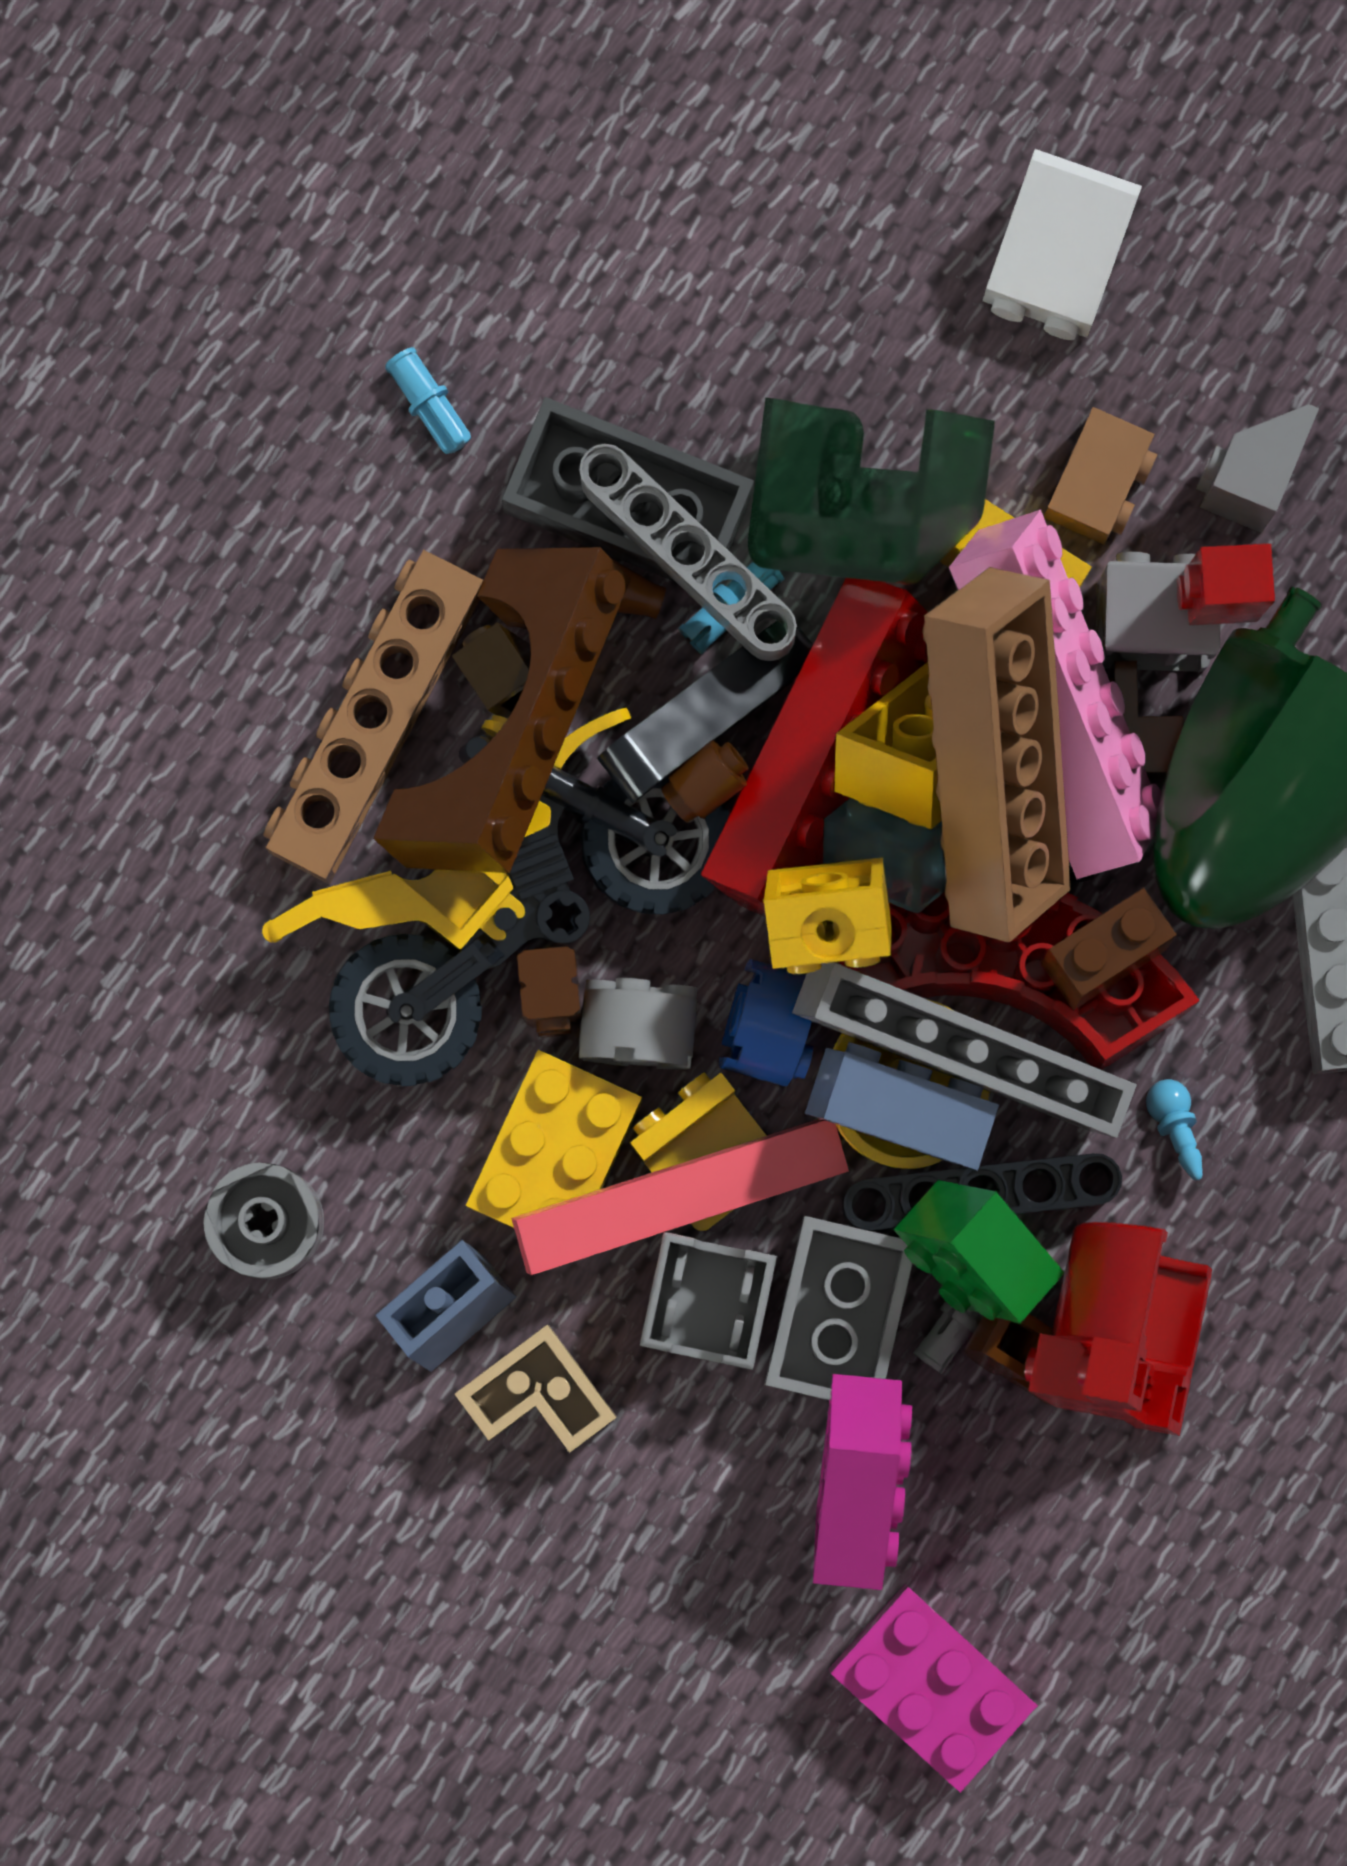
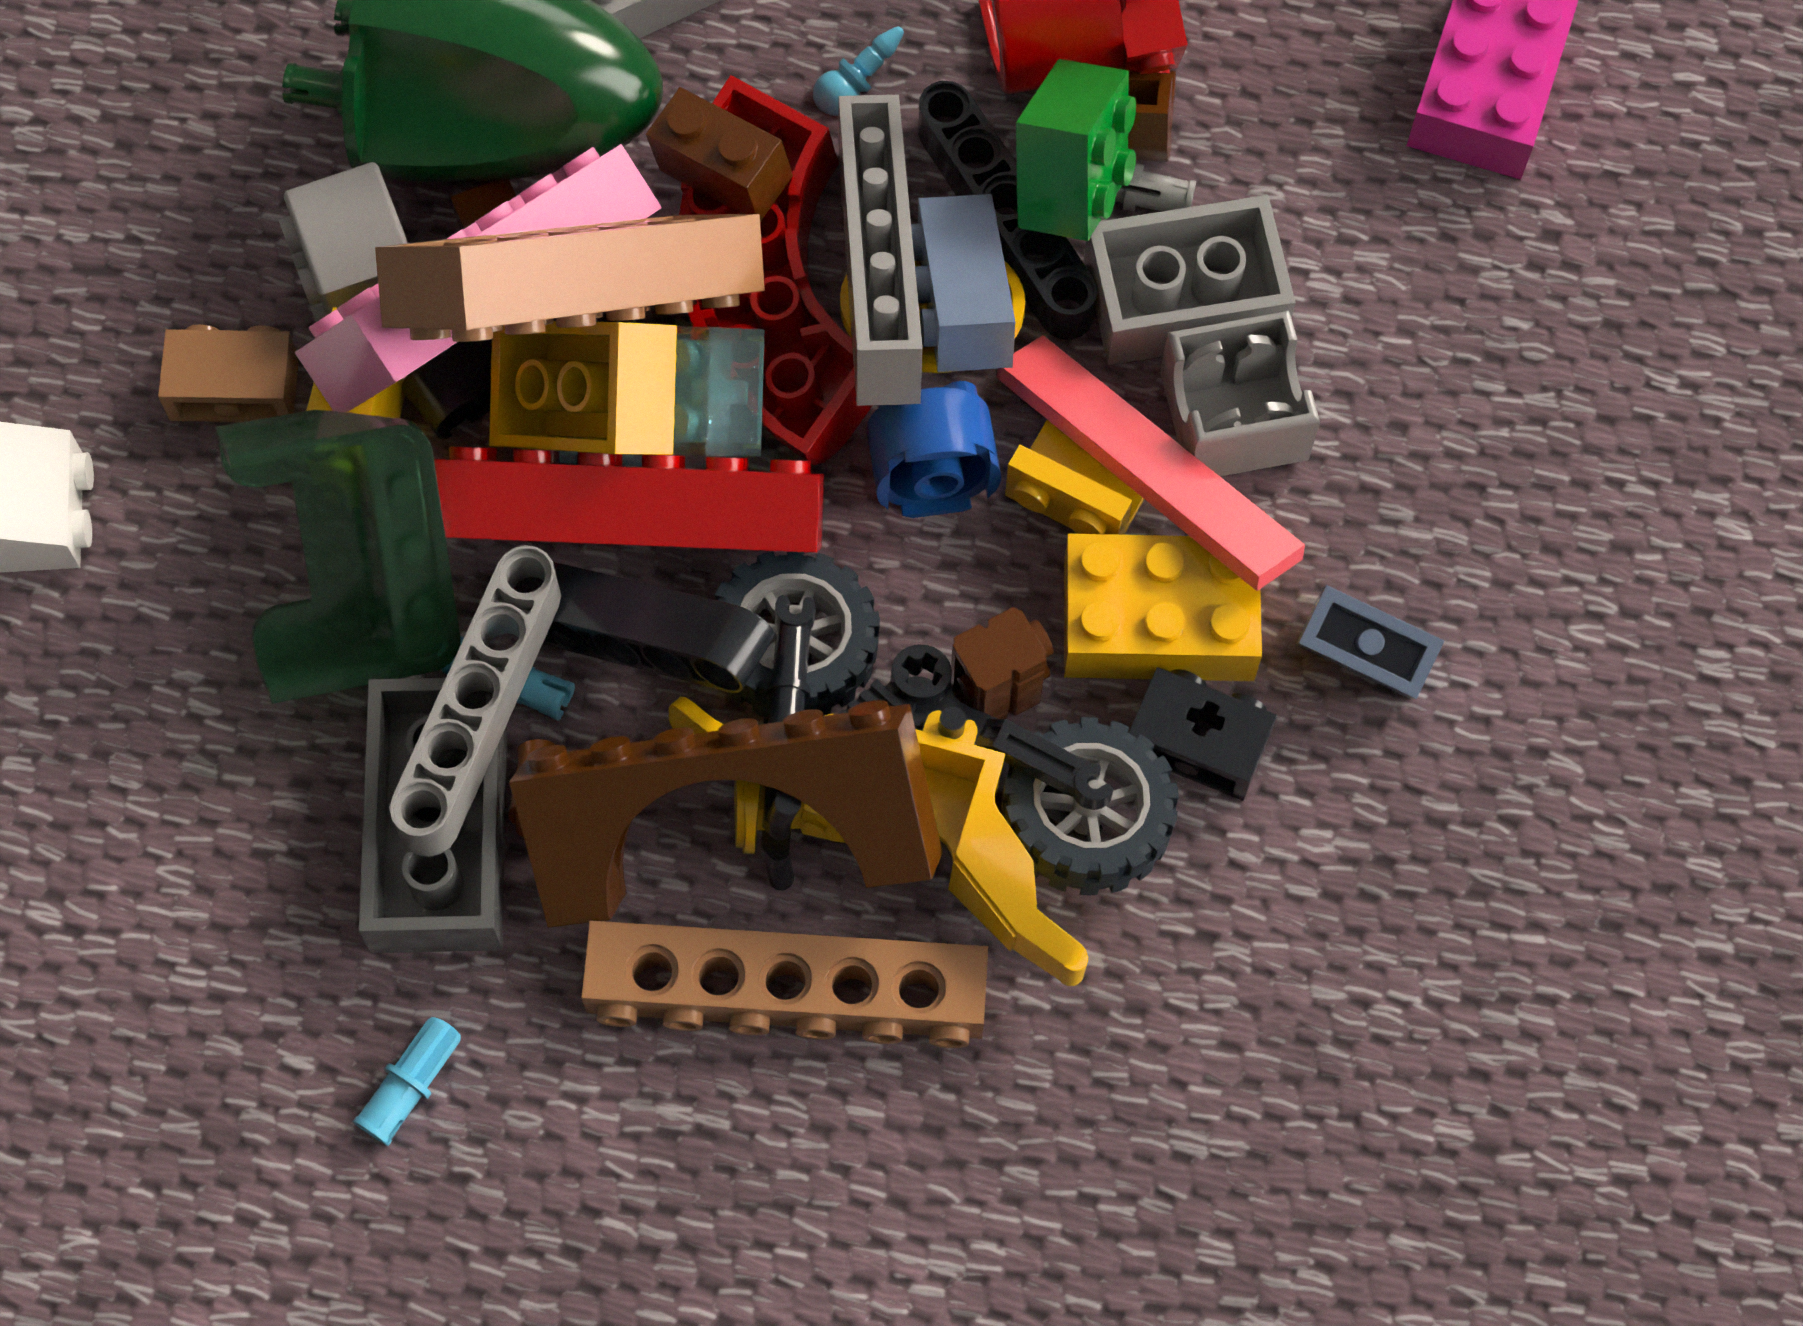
camera: 115 degrees left, 15 degrees down
light grey brick [203,1163,324,1279] -> none
dark brown brick [452,622,531,718] -> none
tan brick [455,1325,617,1452] -> none
light grey brick [579,978,697,1070] -> none
reddish brown brick [661,741,748,823] -> none
yellow brick [764,857,891,974] -> none
dark pink brick [813,1374,912,1590] -> none
red brick [1177,543,1275,626] -> none
light grey slope [1196,404,1319,533] -> none
none -> black brick [1129,667,1278,801]

